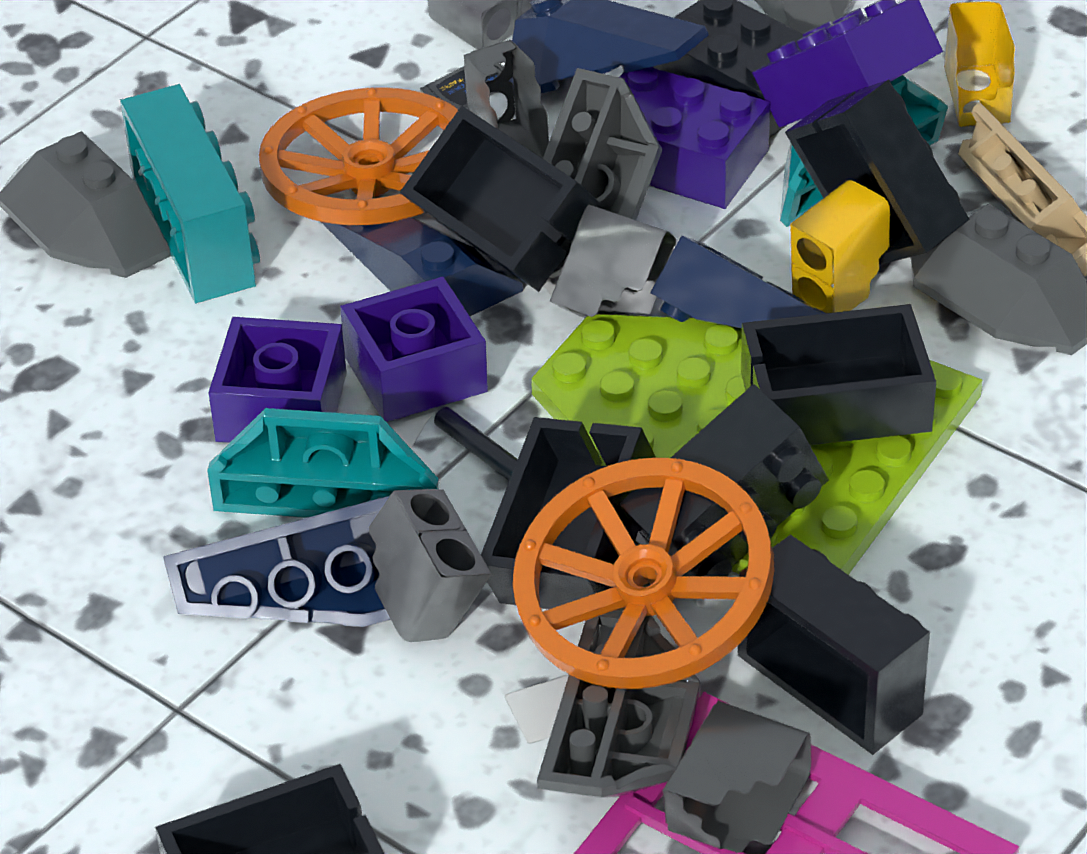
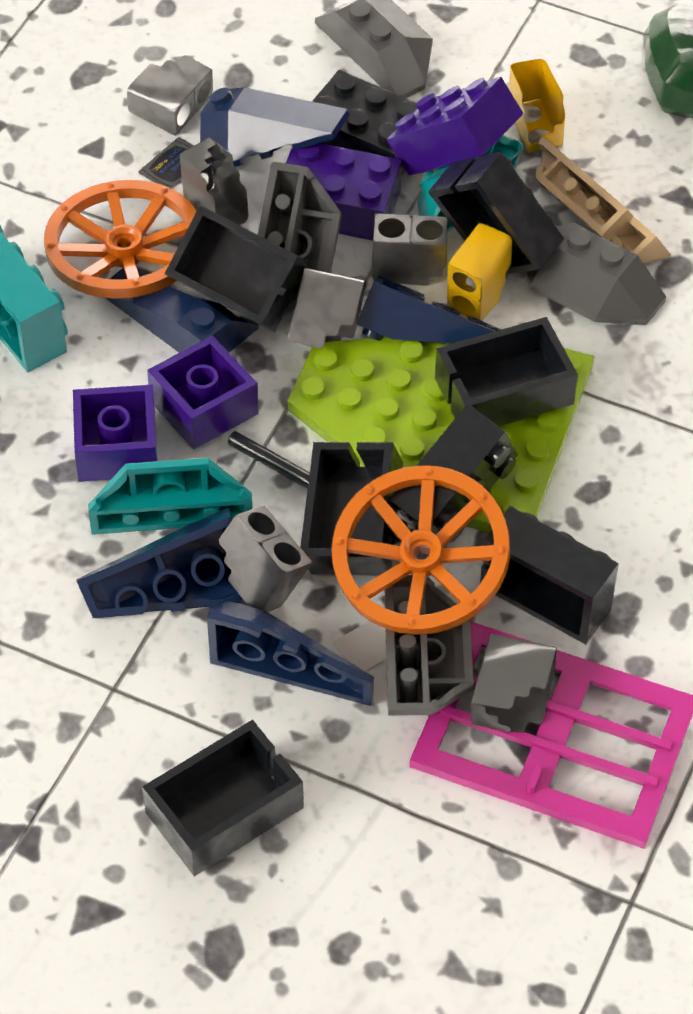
camera: 15 degrees left, 10 degrees up
none -> dark blue wedge [207,600,374,706]
none -> flat silver piece [371,214,447,286]

